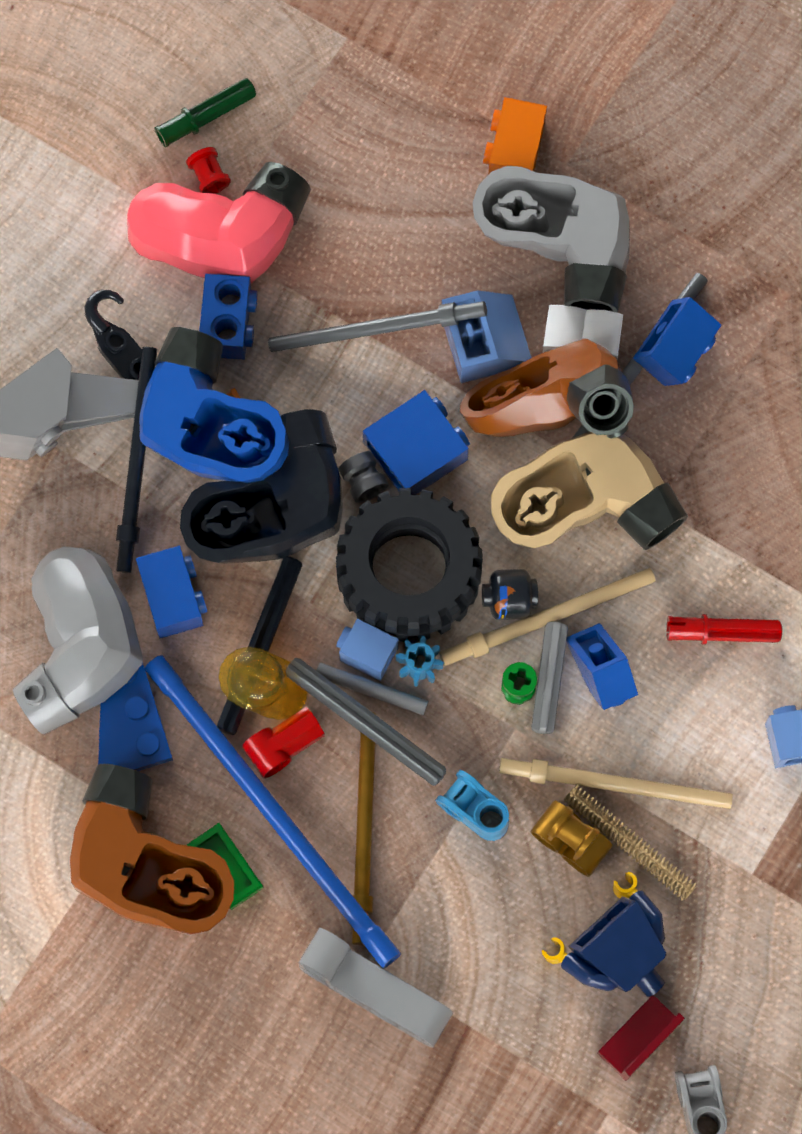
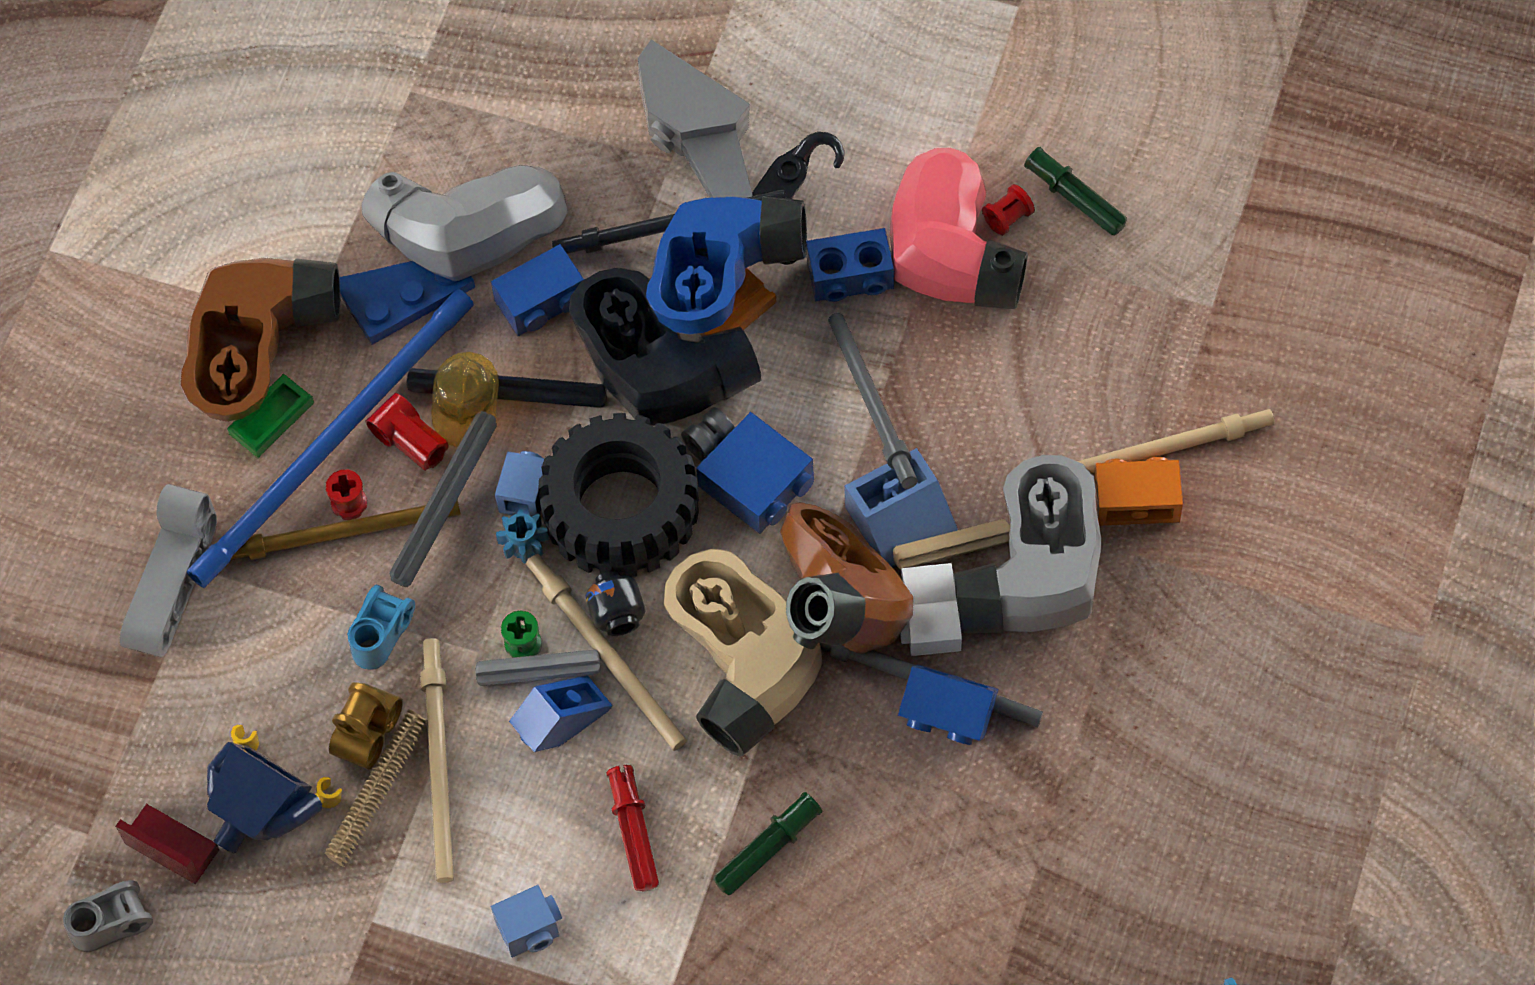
camera: 80 degrees right, 10 degrees down
light grey bar [316,663,429,715] -> none
none -> red bush [326,469,368,520]
none -> dark green axle [713,792,823,896]
none -> tan axle [893,519,1010,570]
none -> tan bar [1077,409,1274,474]

